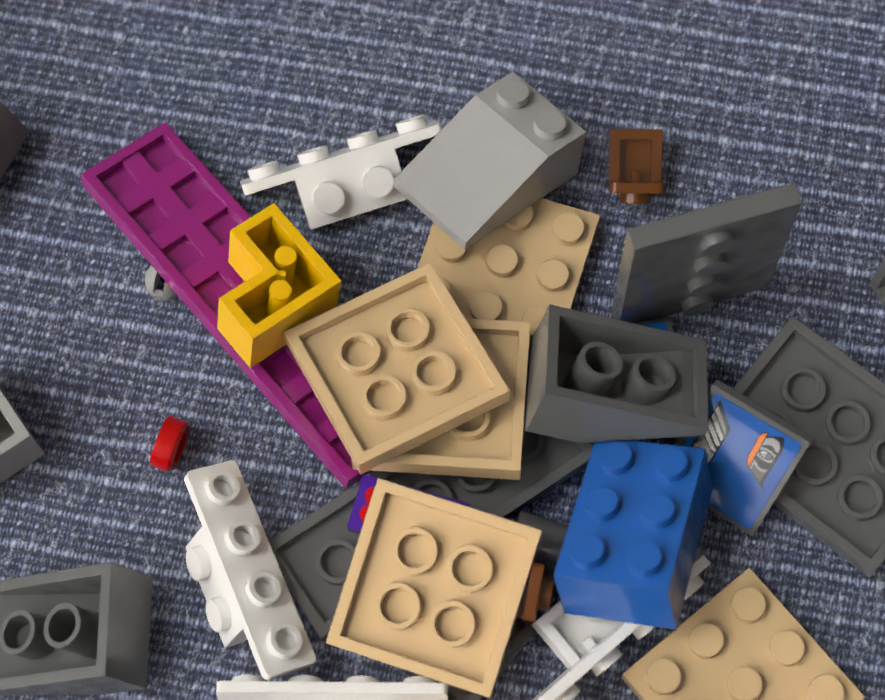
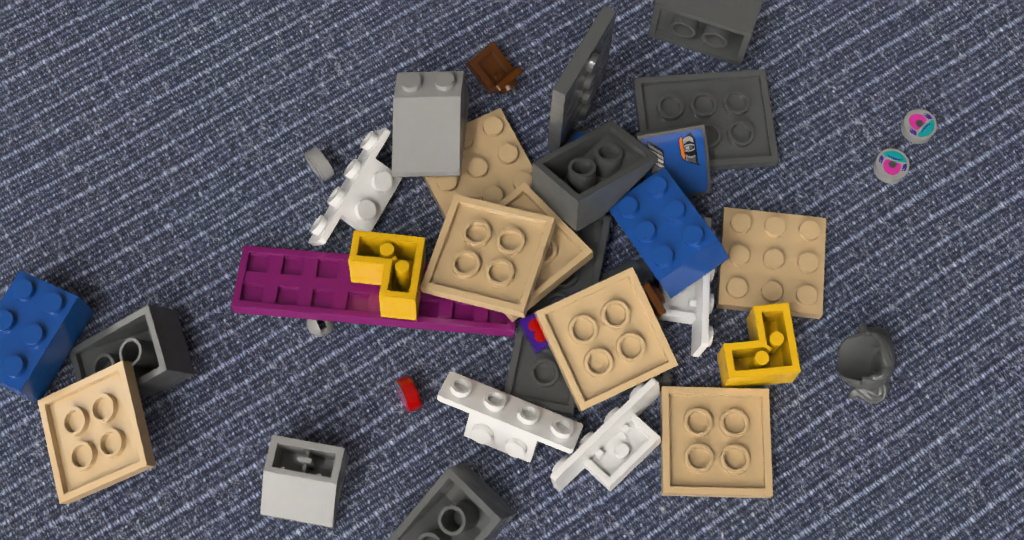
camera: 50 degrees left, 0 degrees up
none -> light grey tile [305,147,335,181]

